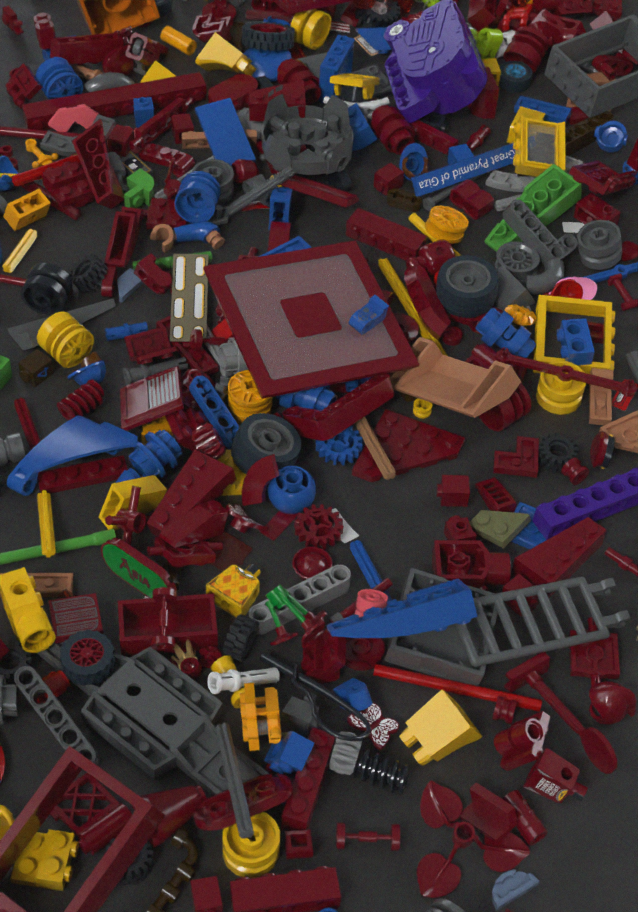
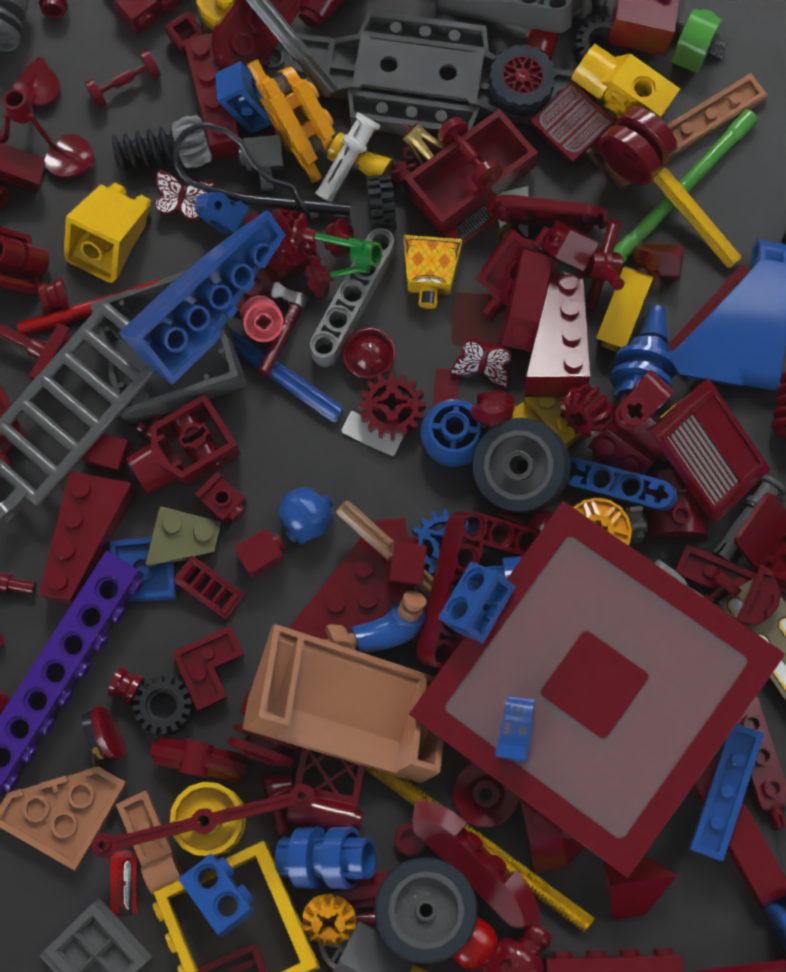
camera: 155 degrees right, 25 degrees up
none -> dark red piece [150,737,246,782]
none -> blue cap [279,487,334,545]
none -> blue piece [323,591,426,653]
none -> dark red brick [385,536,427,586]
none -> blue brick [438,562,515,644]
none -> dark red brick [542,220,599,271]
none -> dark red wheel [598,106,678,185]
none -> dark red piece [614,369,674,431]
none -> dark red rock [633,243,683,280]
none -> dark red plate [736,564,781,627]

